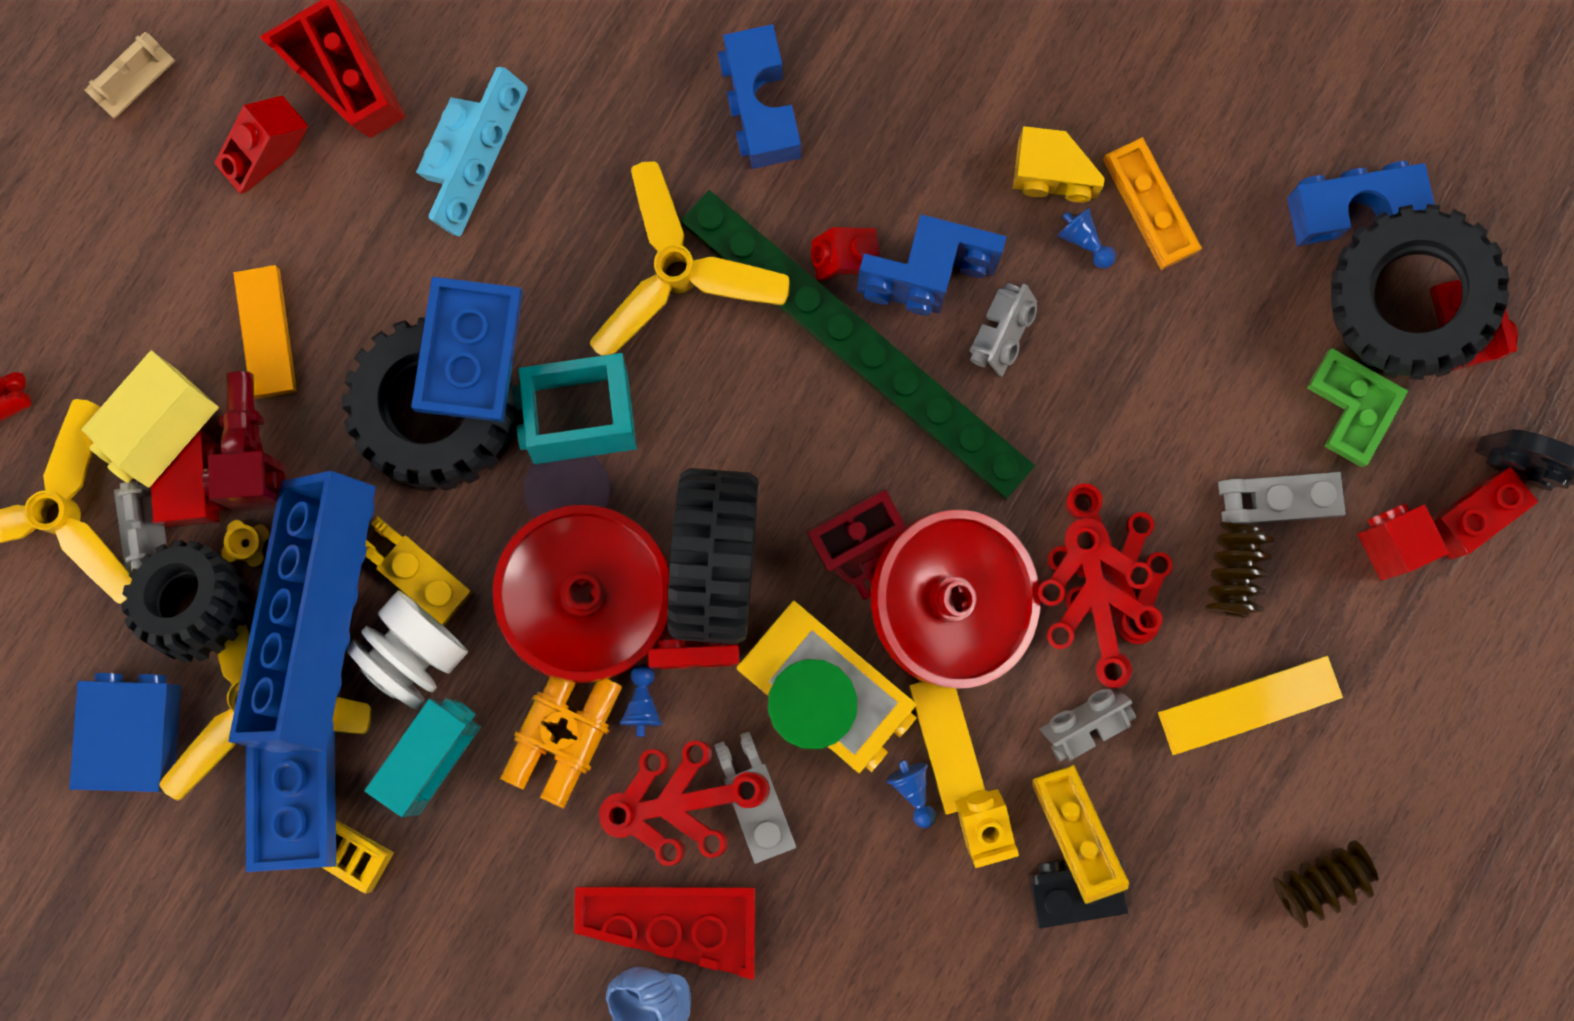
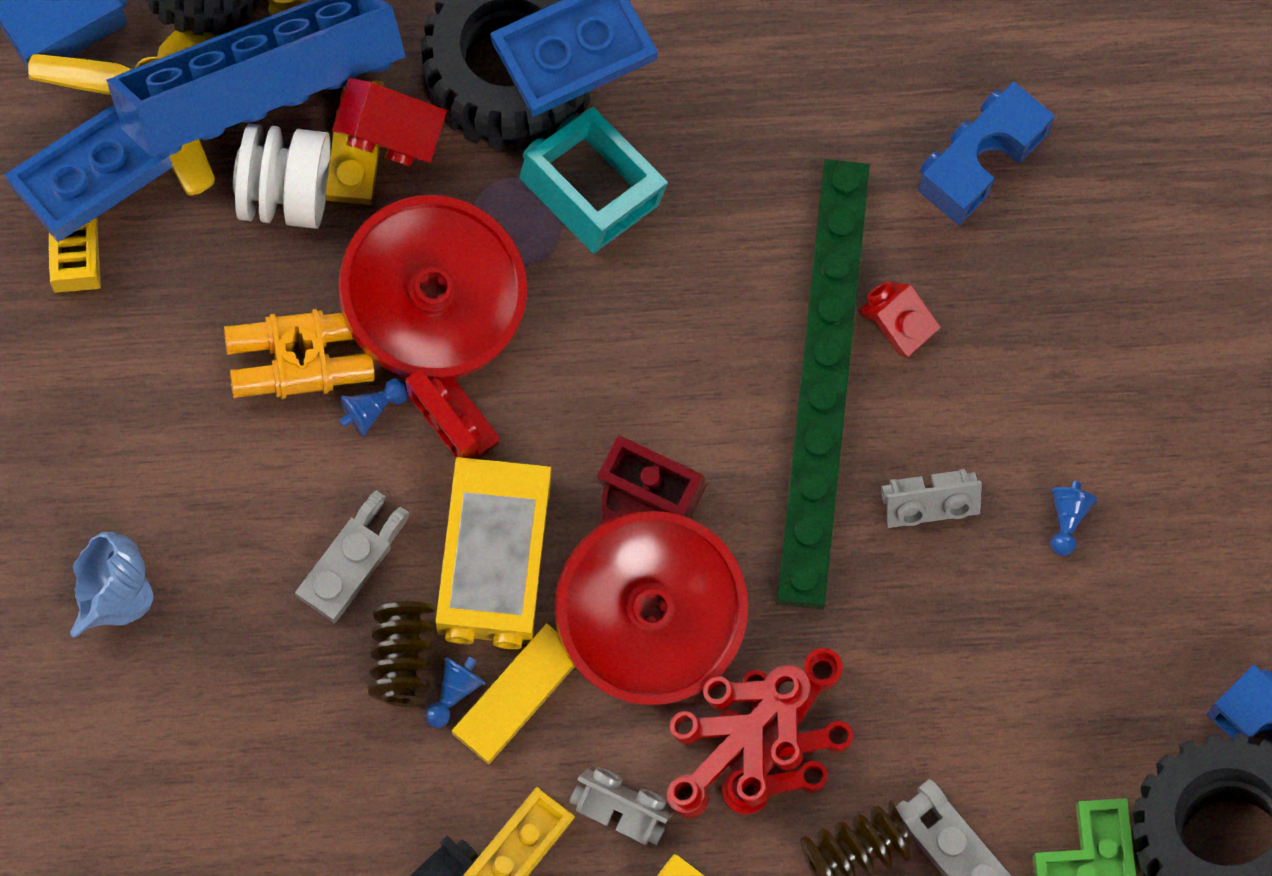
camera: 50 degrees right, 10 degrees down
teal window [365,697,481,817] -> none
red wing [574,886,755,980] -> none
yellow piece [590,161,790,356] -> none
red plant [599,740,770,866] -> none
black tyre [667,468,759,644] -> none
green tile [768,659,857,749] -> none
blue bracket [857,214,1007,316] -> none
yellow brick [955,789,1019,868] -> none
yellow slope [1013,126,1105,203] -> none
light orange tile [1103,137,1202,270] -> none
none -> red brick [332,78,447,167]
none -> dark brown piece [368,601,435,707]

